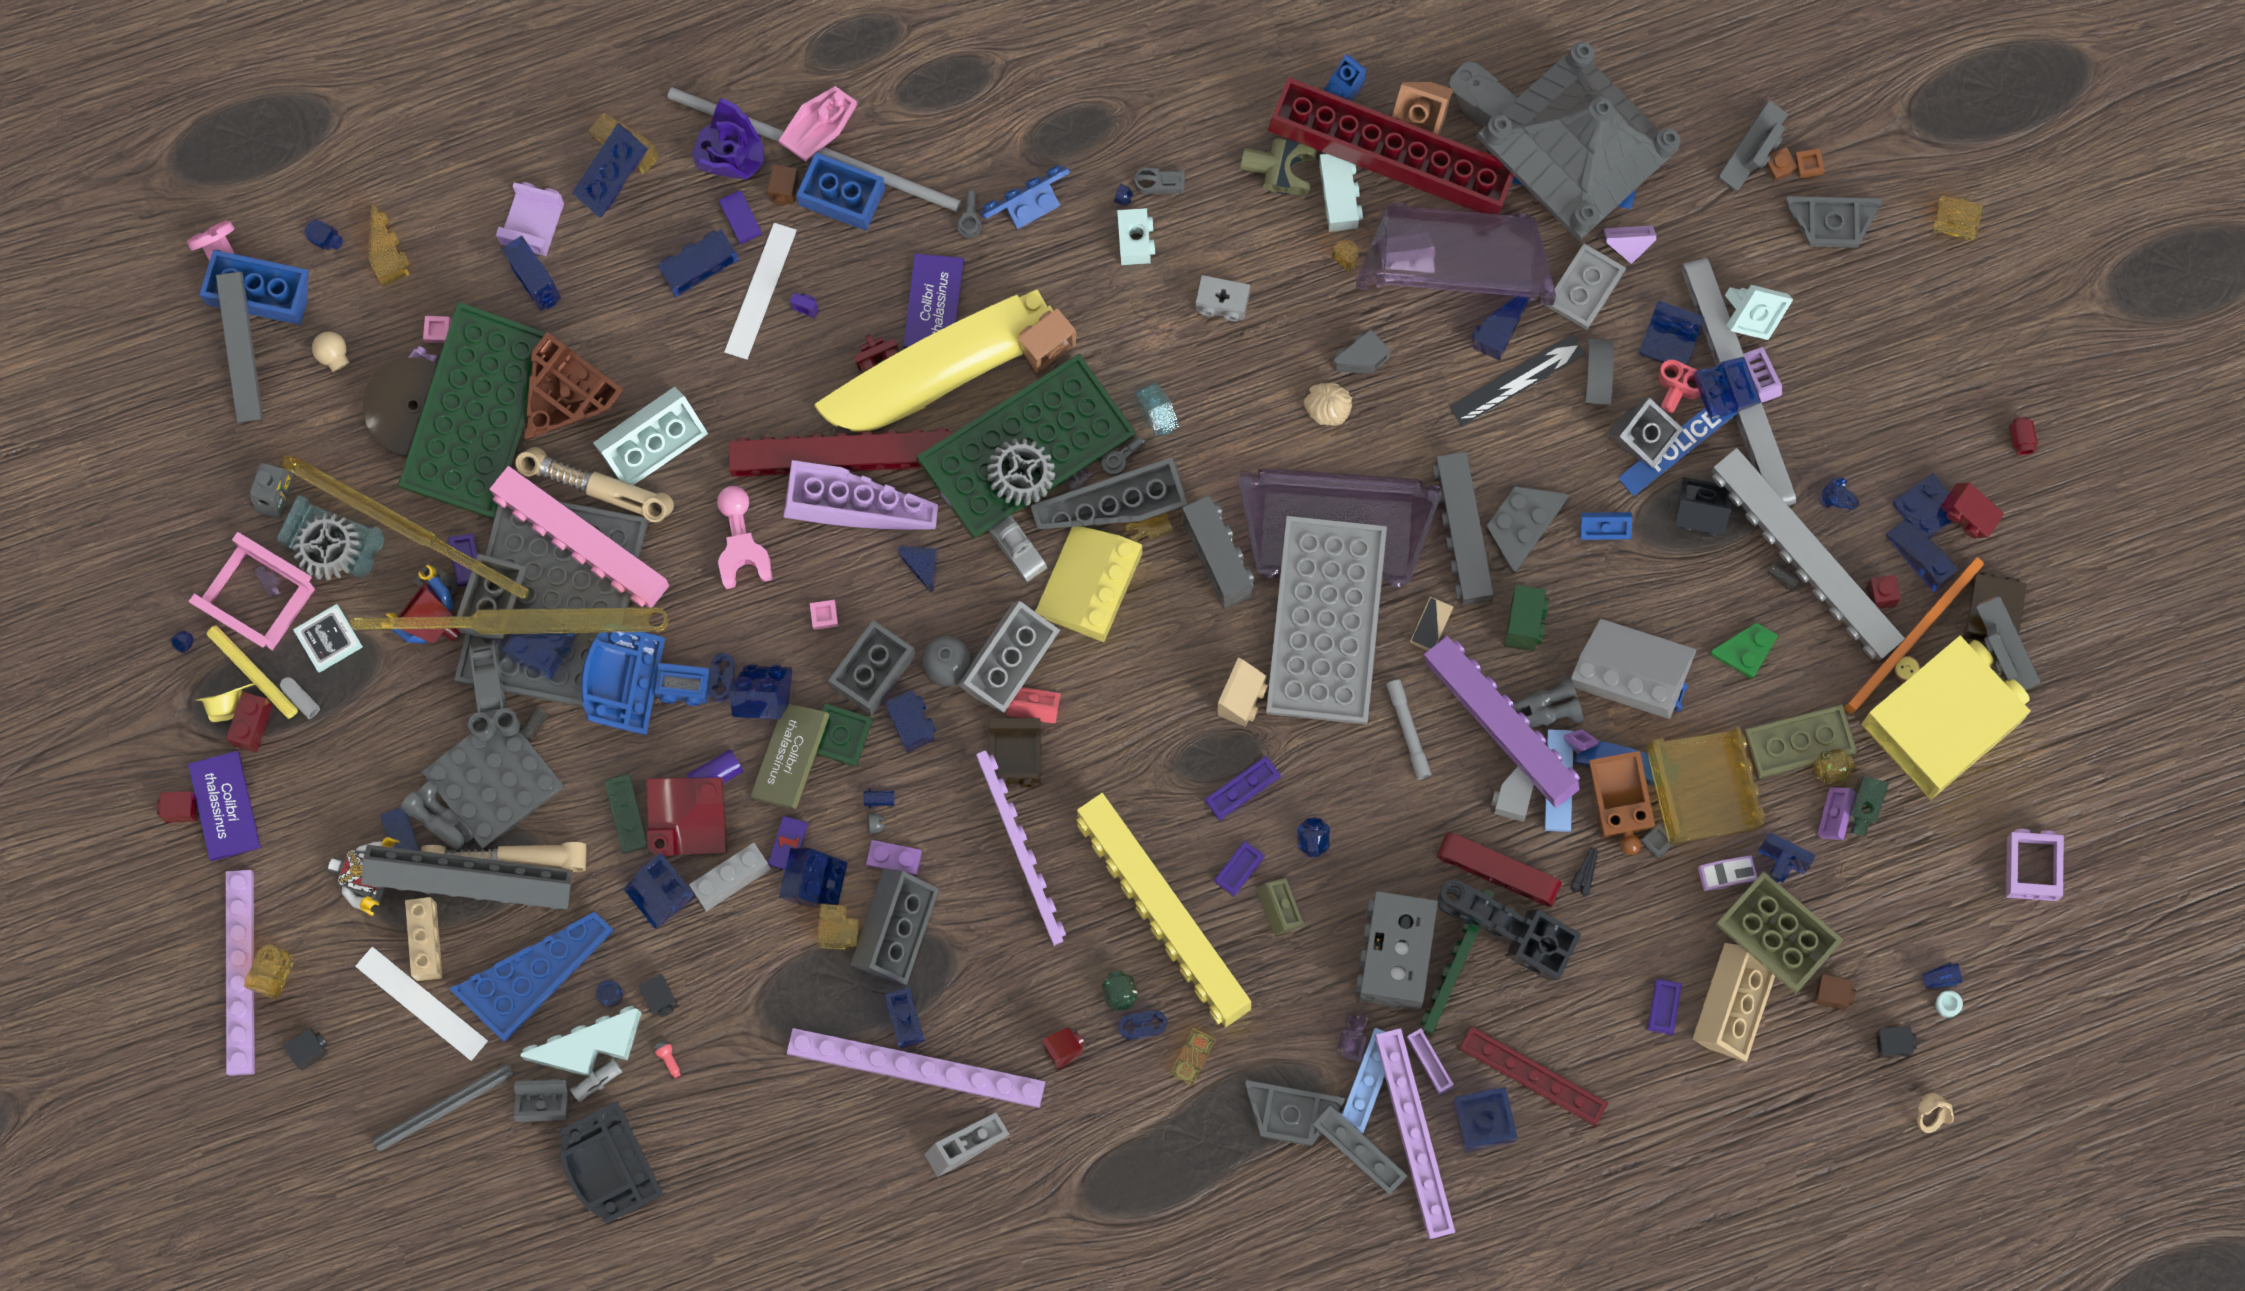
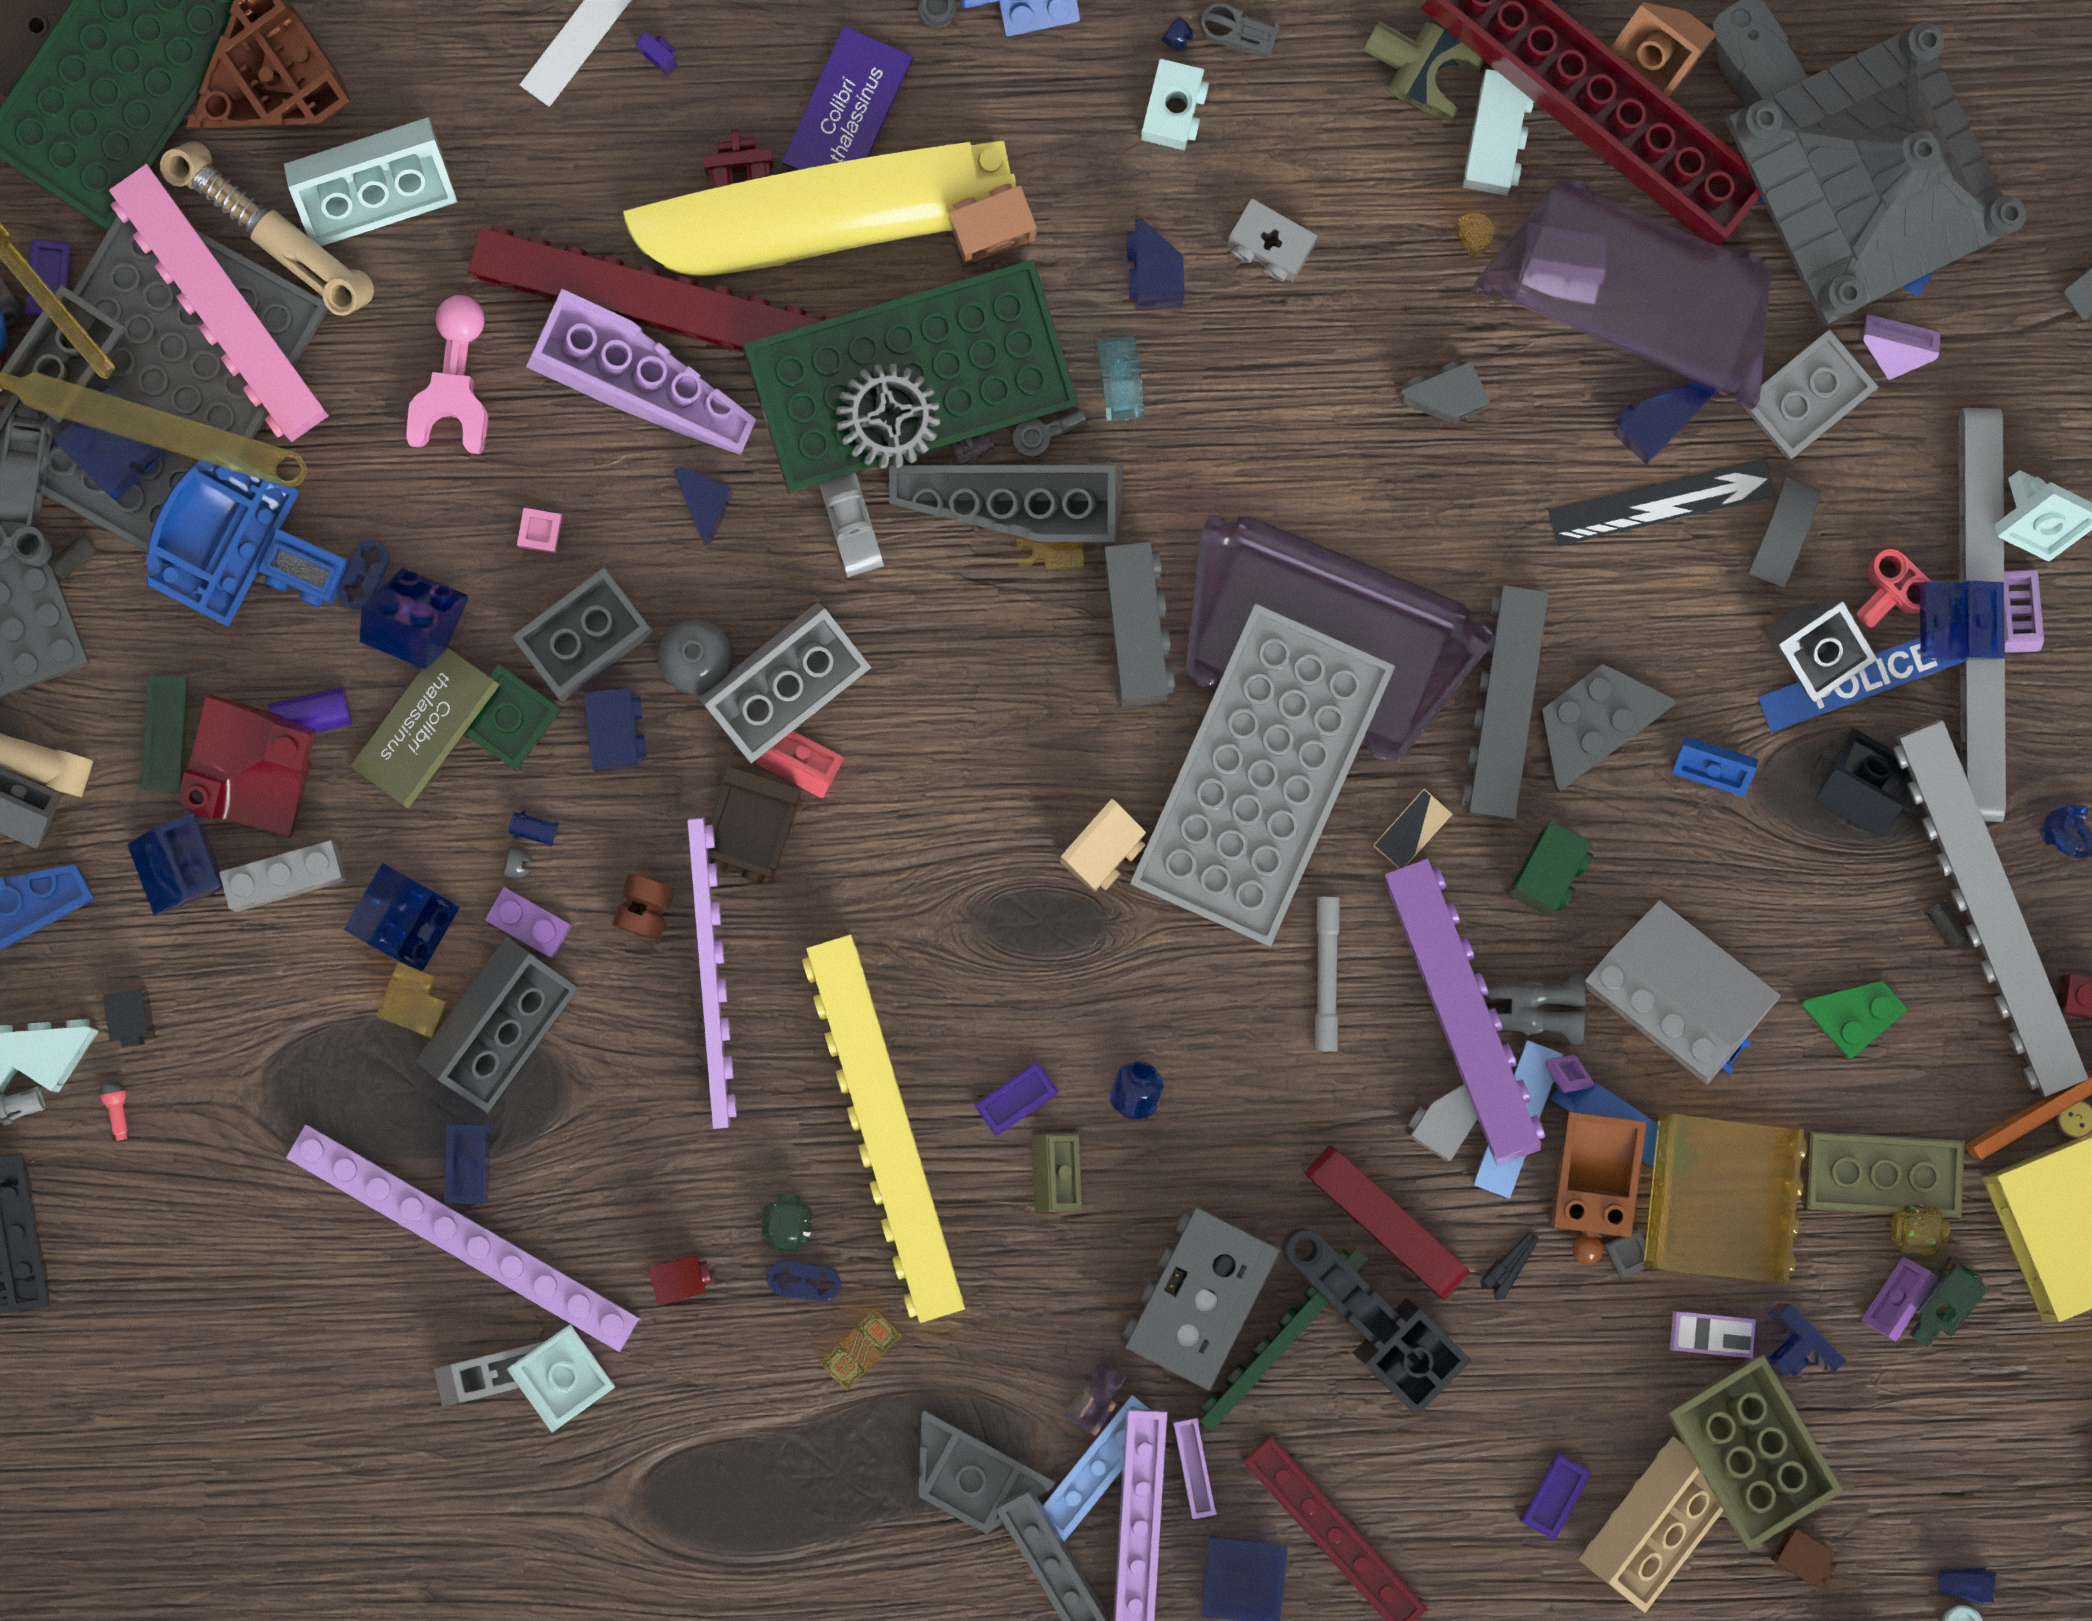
camera: 10 degrees right, 10 degrees up
clear blue tile [596,980,623,1007] -> none
dark purple tile [768,816,808,873] -> none
light yellow slope [1035,526,1143,642] -> none
dark purple tile [1204,756,1281,821] -> none
tan hair [1304,383,1352,426] -> none
clear blue bracket [1639,300,1705,365] -> none
none -> light aqua tile [507,1324,615,1432]
none -> copper wheel [612,874,676,940]
none -> clear blue slope [1126,219,1185,310]

